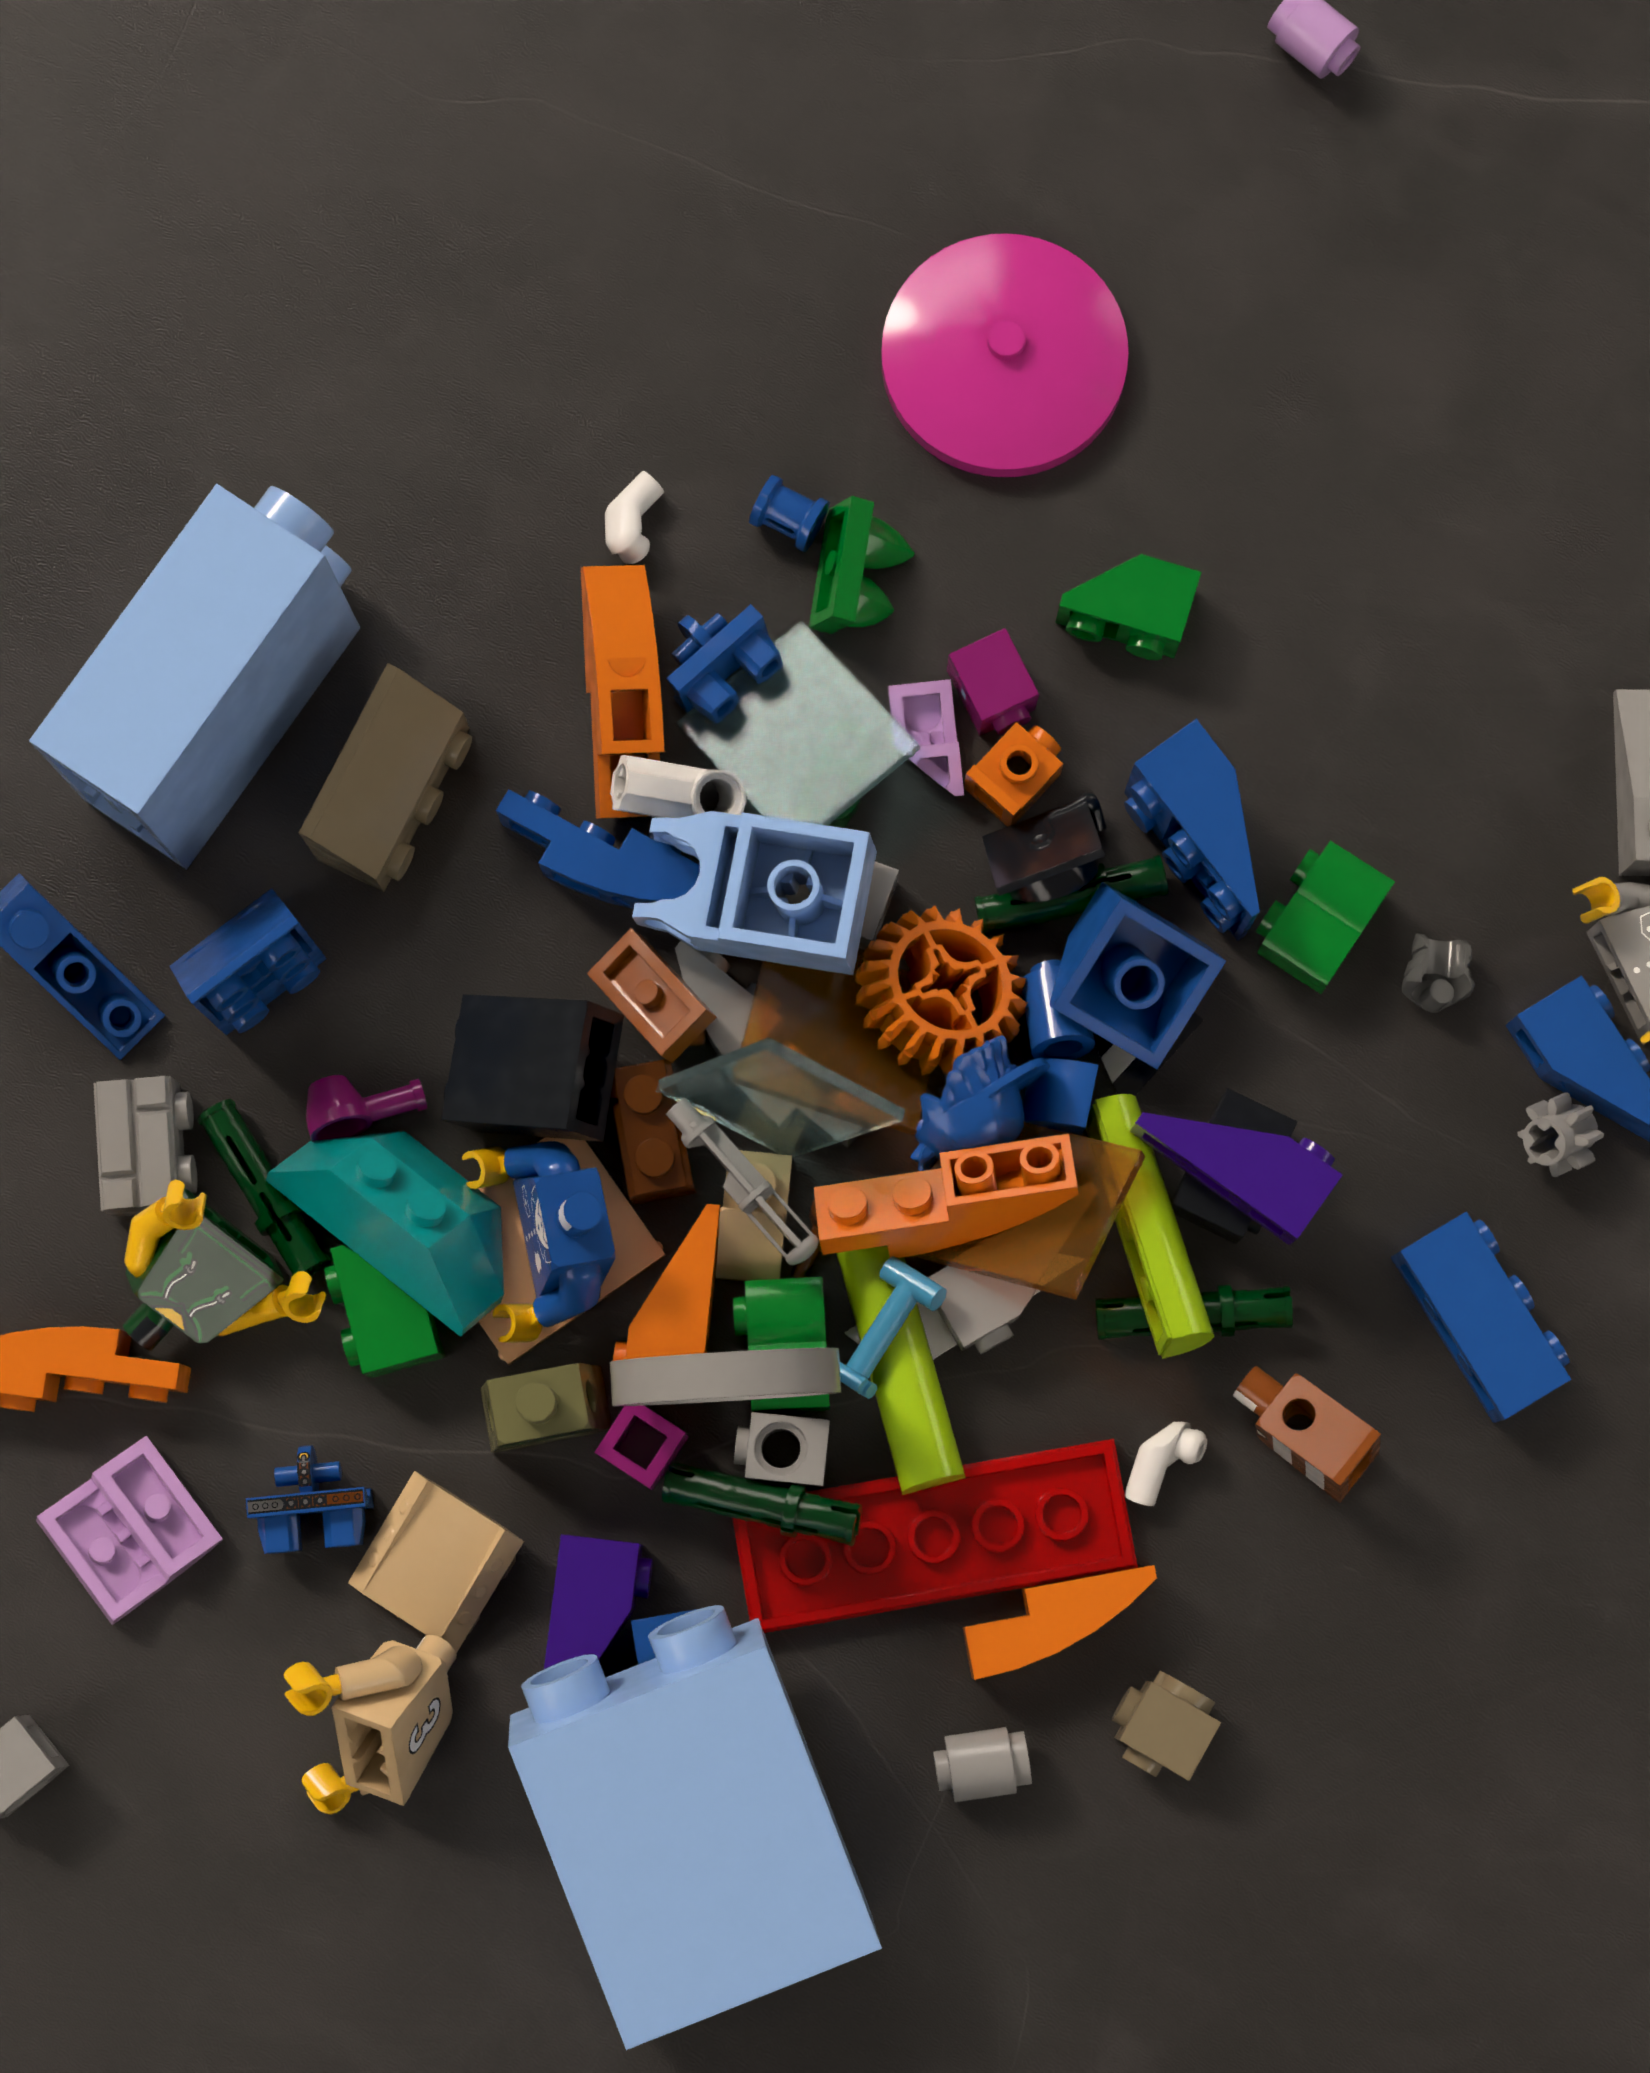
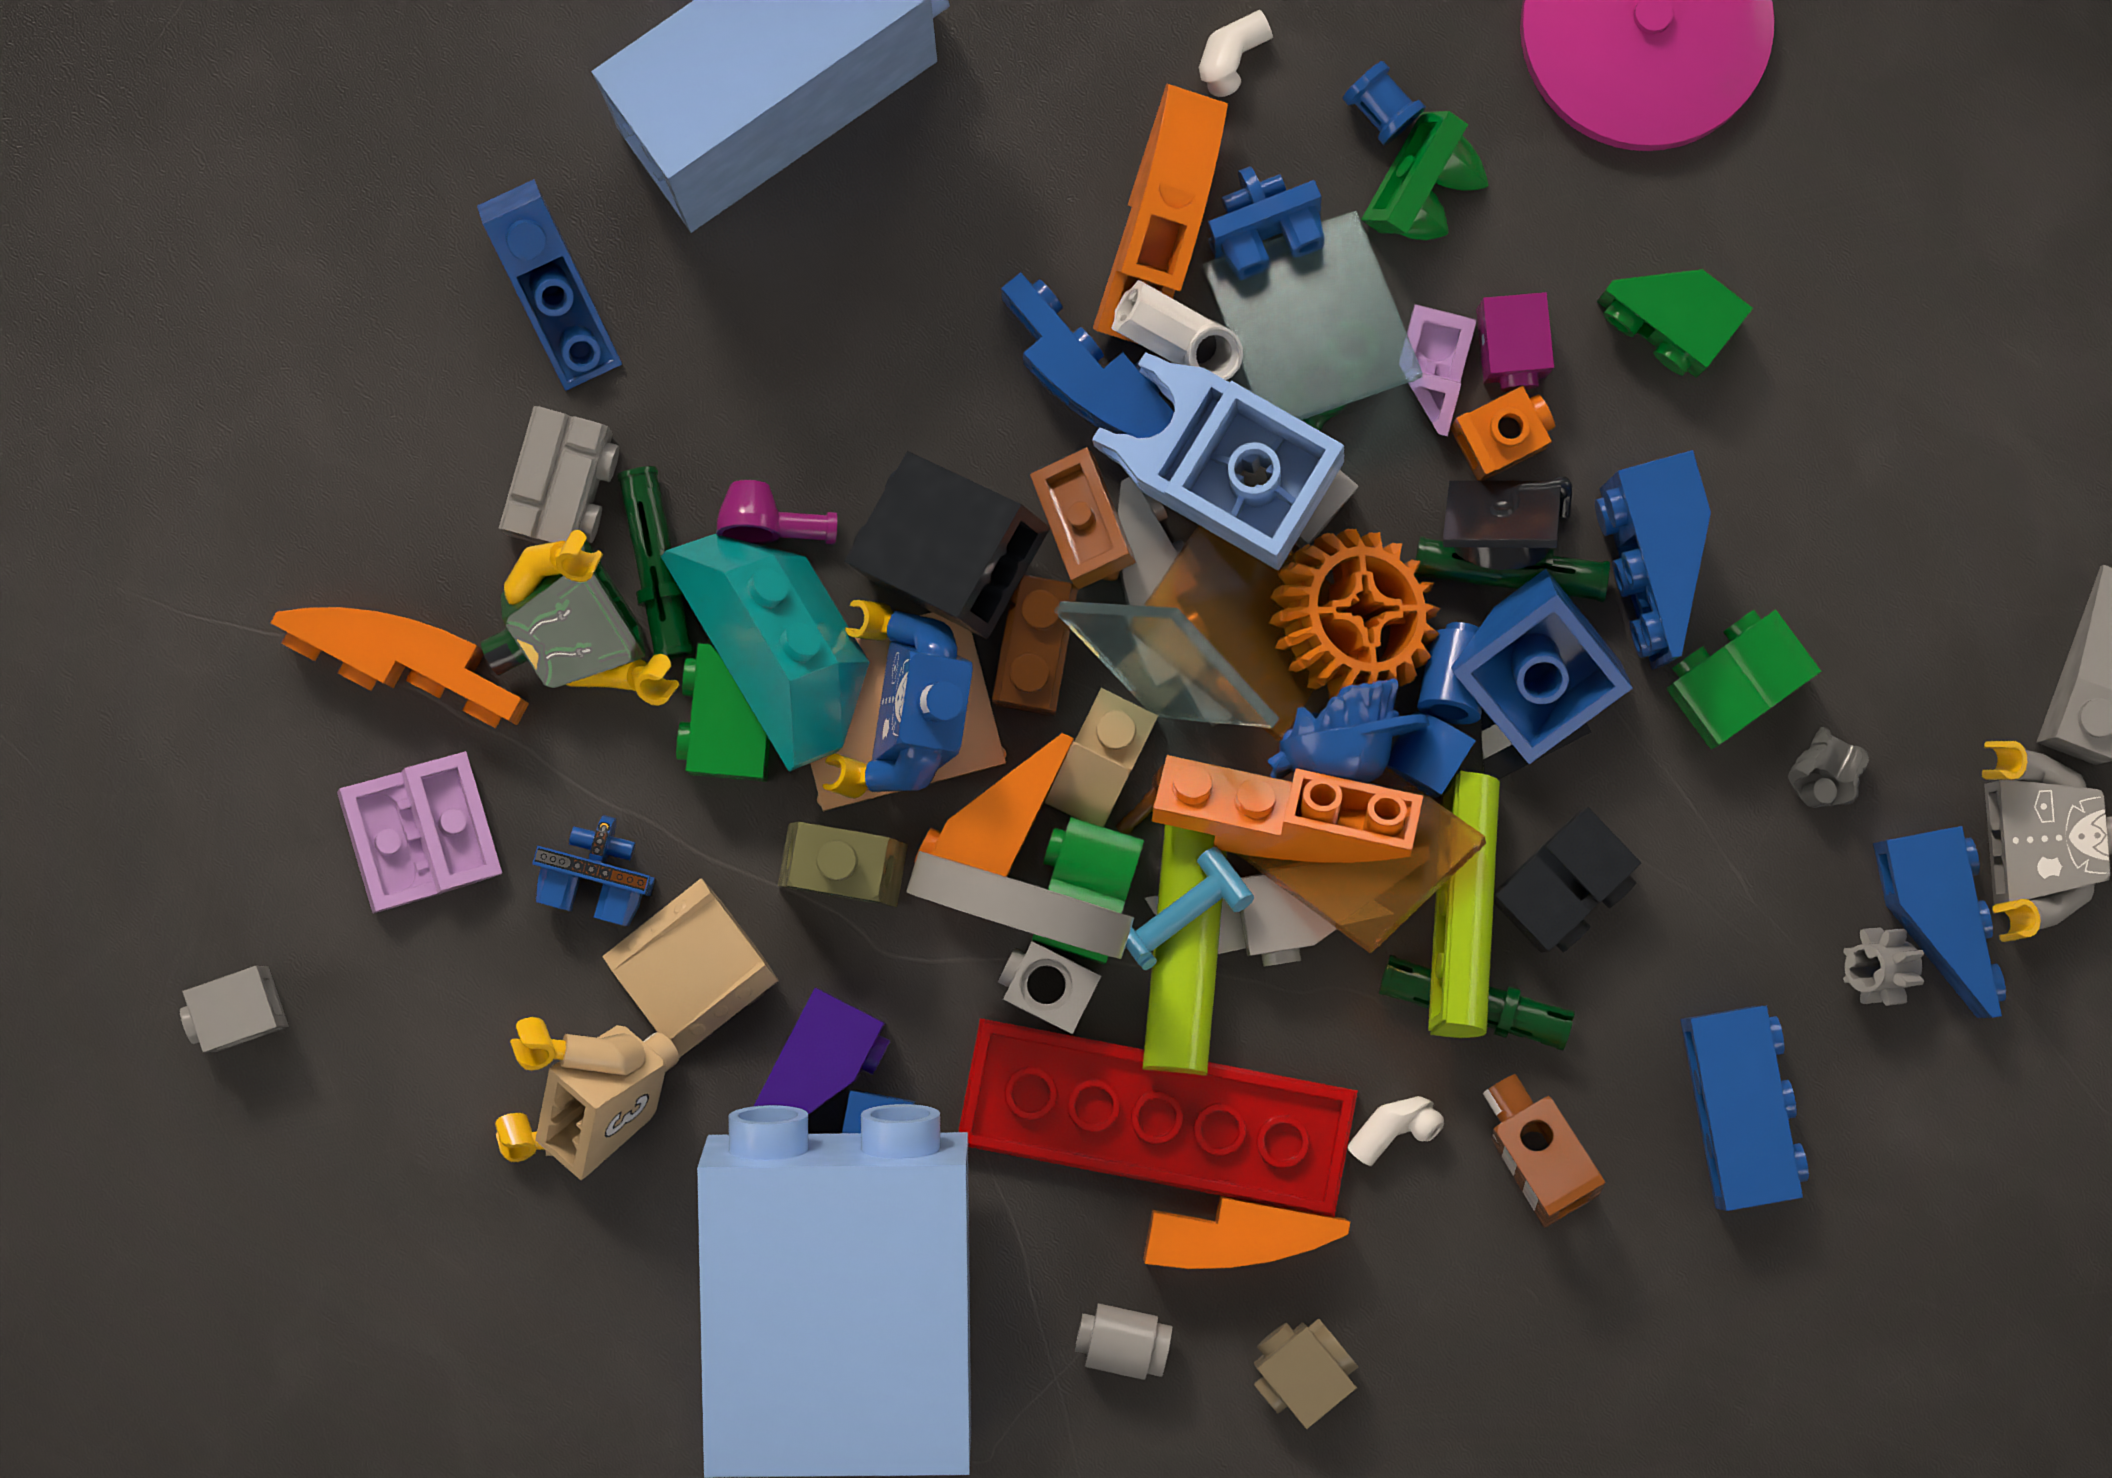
camera: 15 degrees right, 5 degrees up
blue slope [169,888,327,1036] -> none
dark tan slope [299,663,472,892] -> none
magenta brick [594,1406,689,1491] -> none
dark green pin [662,1461,862,1546] -> none
light grey piece [666,1097,819,1265] -> none
dark purple slope [1130,1112,1343,1245] -> none

